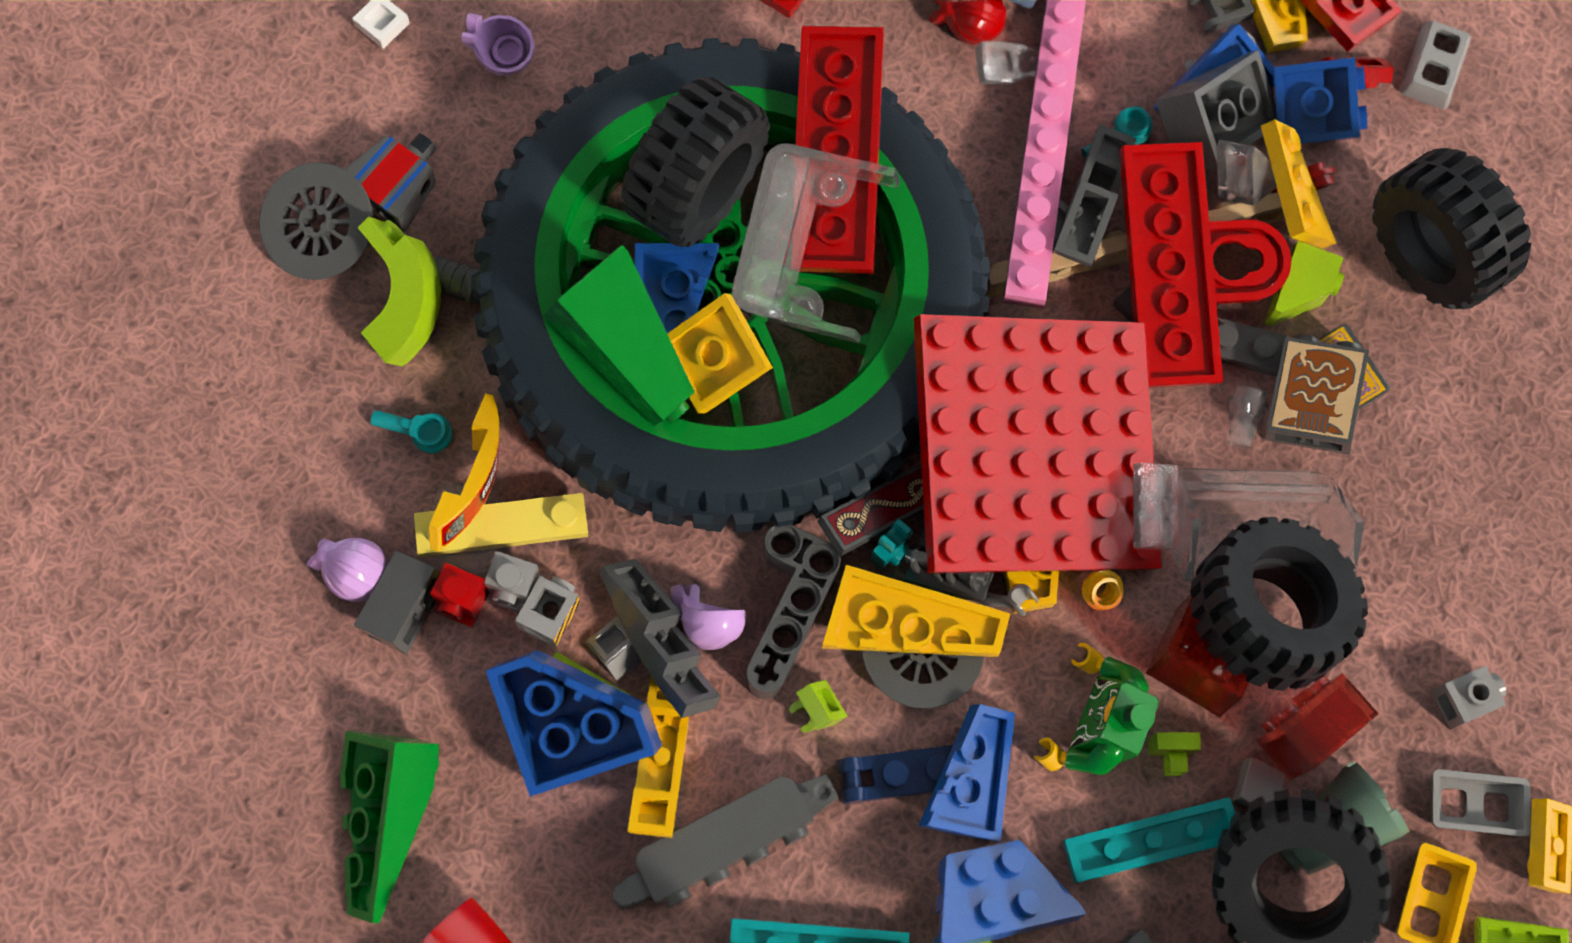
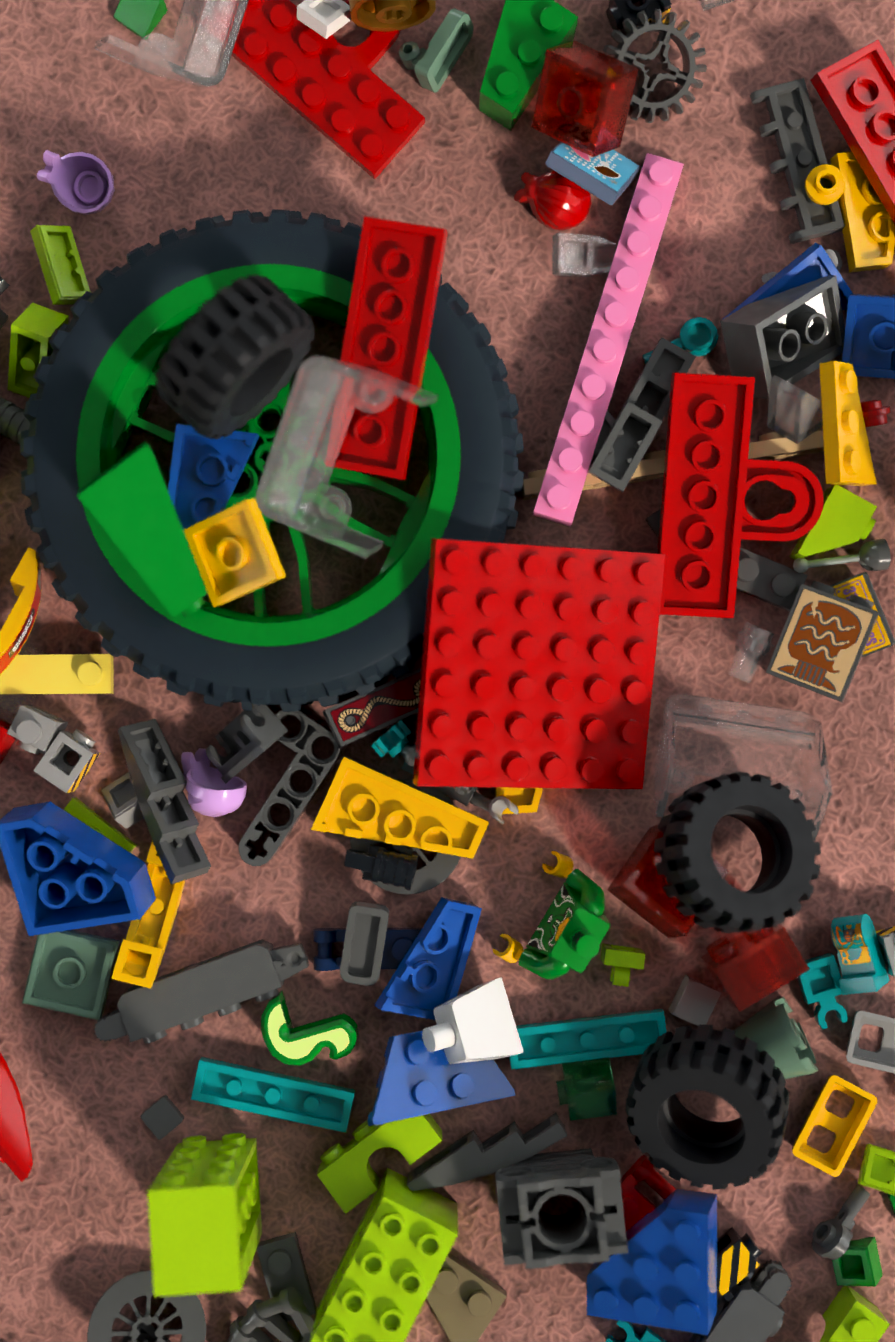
camera: 15 degrees right, 15 degrees up
lime tile [789,680,848,733] -> none
yellow plate [1082,570,1124,610] -> none
clear plate [1133,462,1179,550] -> none
none -> lime slope [7,302,69,398]
none -> sand green plate [22,930,120,1020]
none -> lime plate [30,225,91,305]
none -> dark grey hinge [206,704,288,783]
none -> green animal [261,991,359,1066]
none -> dark grey piece [340,901,389,986]
none -> black hinge [344,844,419,890]
none -> white torso [422,977,524,1064]
none -> clear green brick [556,1057,617,1121]
none -> hinge [793,539,891,573]
none -> teal plate [793,953,848,1029]
none -> teal leg [831,914,890,995]

